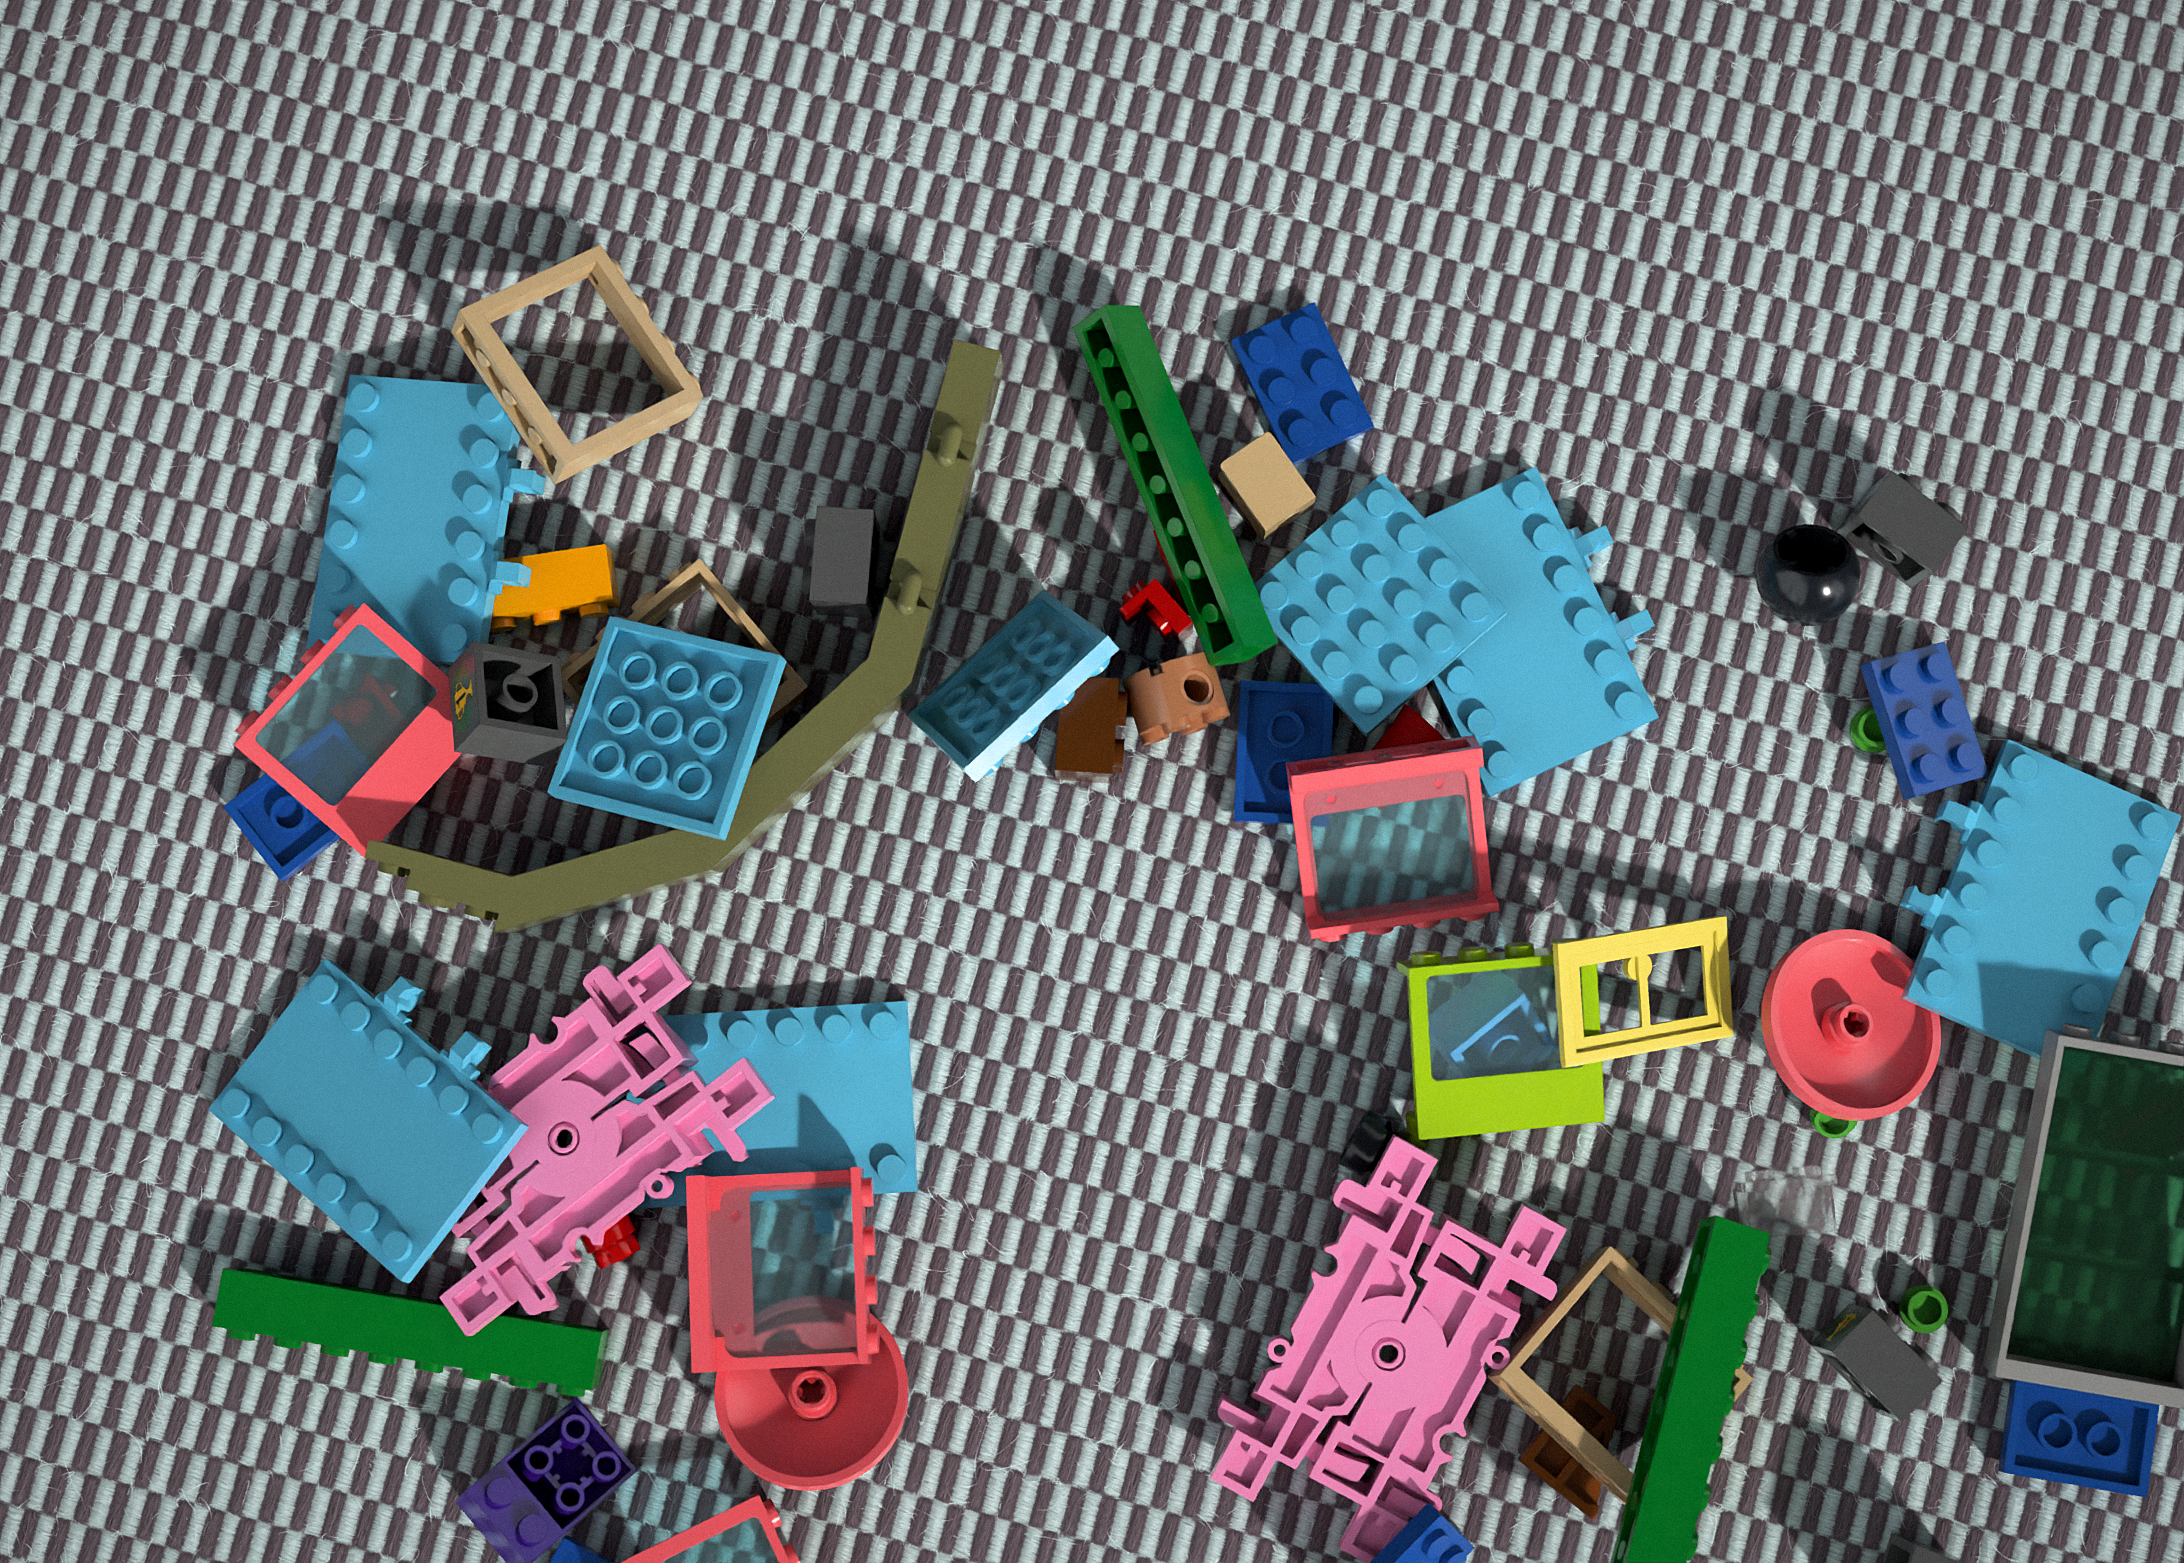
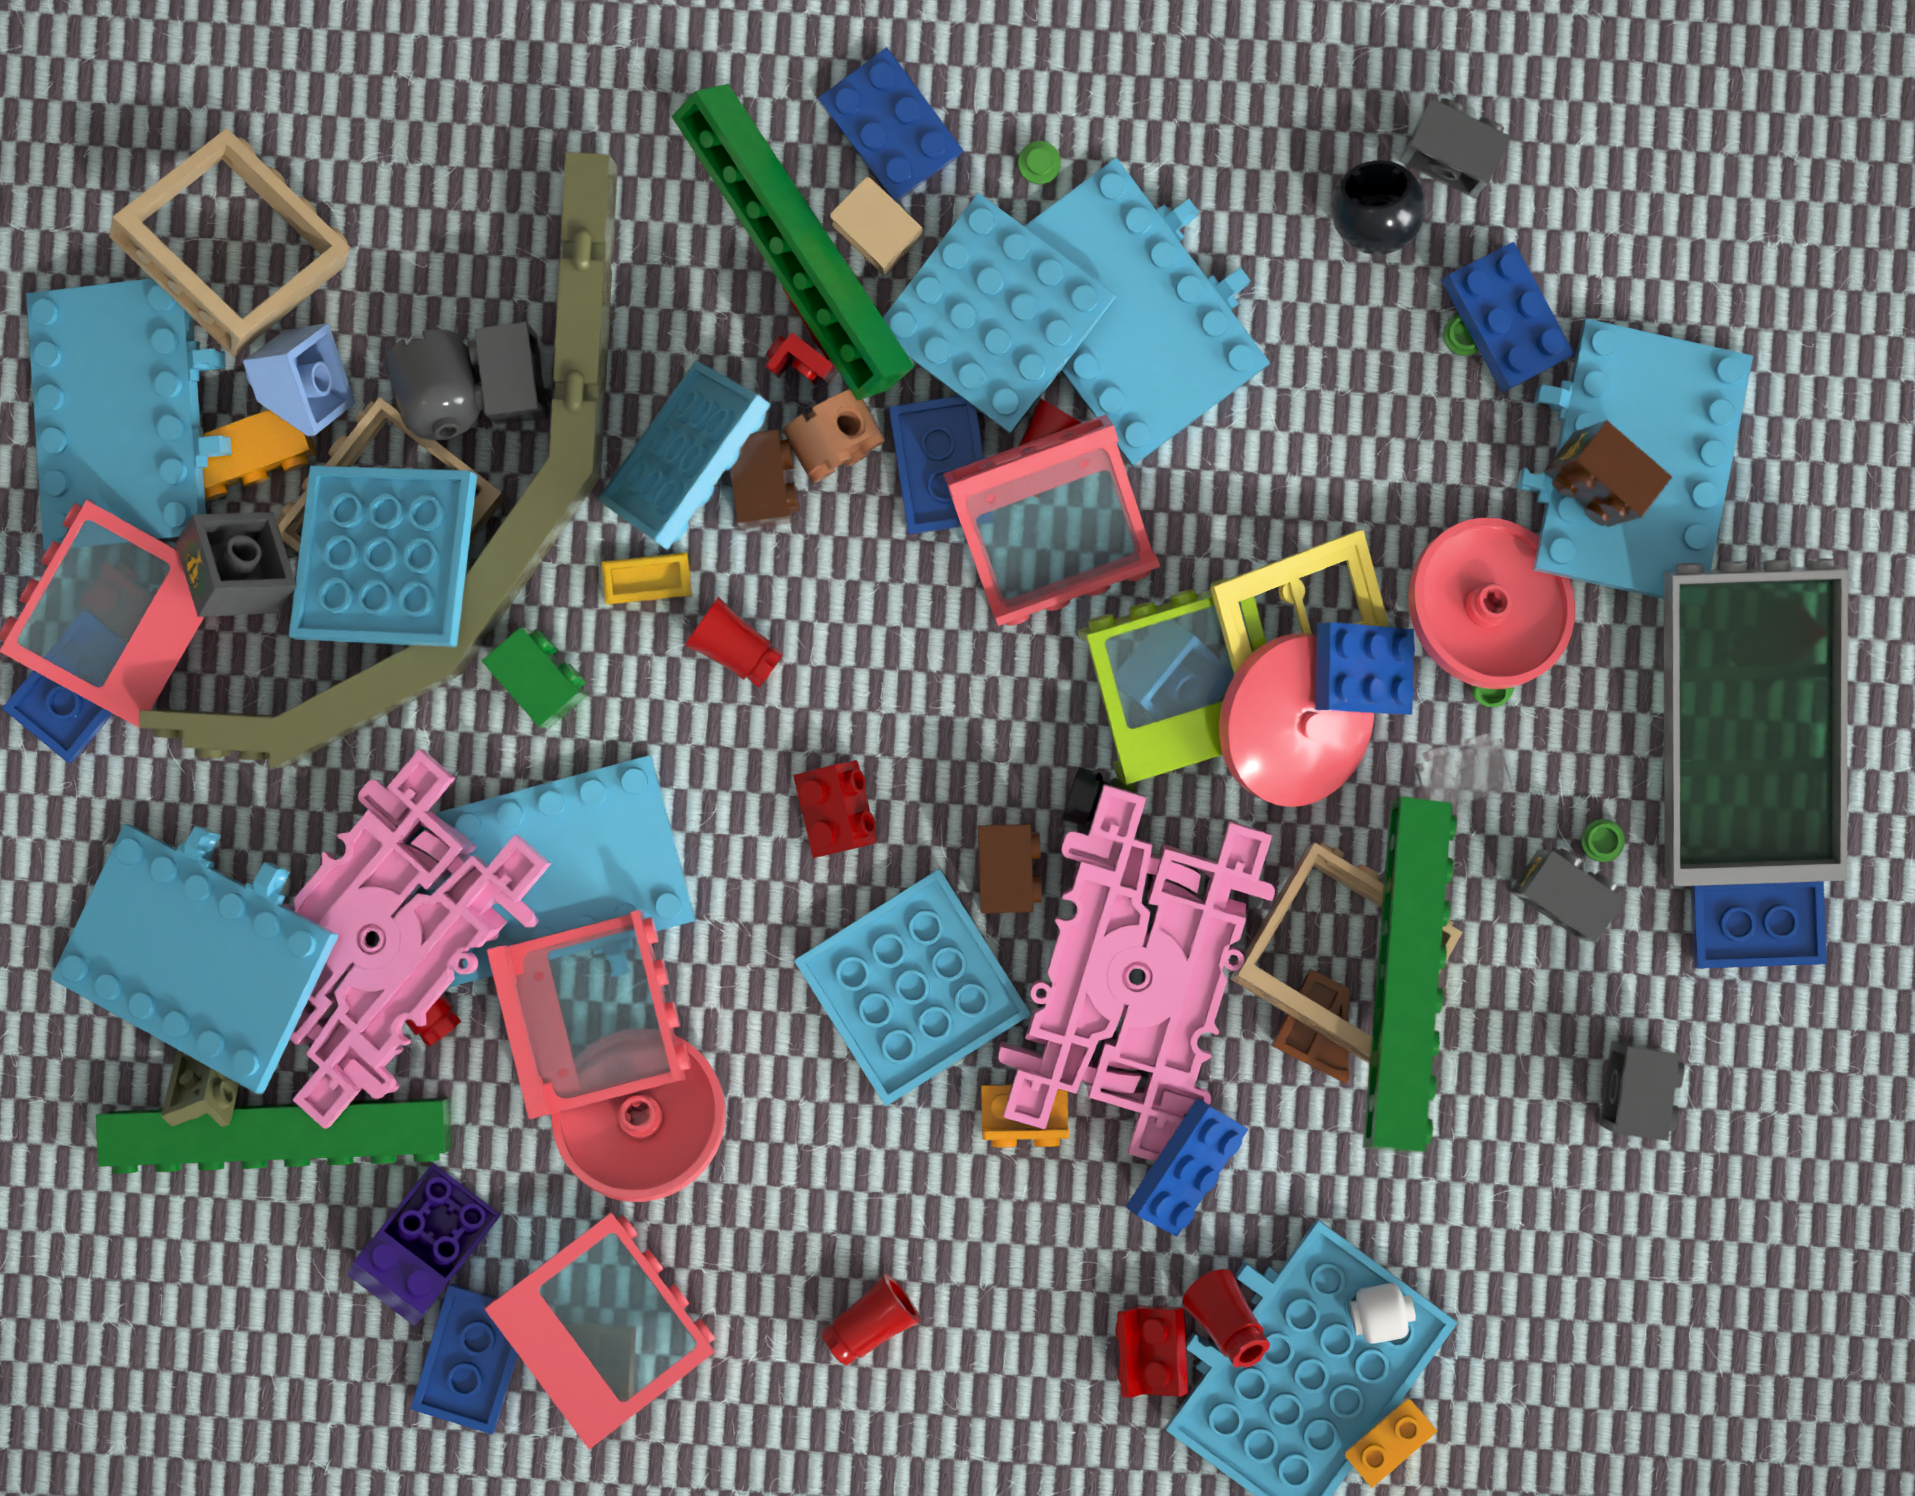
camera: 15 degrees left, 5 degrees up
none -> olive bracket [161,1051,239,1127]
none -> light blue slope [243,323,356,436]
none -> dark grey cylinder [385,330,481,440]
none -> green brick [482,627,588,729]
none -> yellow tile [601,553,692,605]
none -> red plant [684,596,783,688]
none -> red bracket [793,760,877,858]
none -> medium azure plate [794,868,1032,1107]
none -> reddish brown brick [978,824,1041,914]
none -> light orange bracket [981,1084,1069,1148]
none -> bright green plate [1018,141,1061,185]
none -> coral dish [1219,633,1374,807]
none -> blue plate [1315,622,1415,715]
none -> reddish brown brick [1543,420,1672,527]

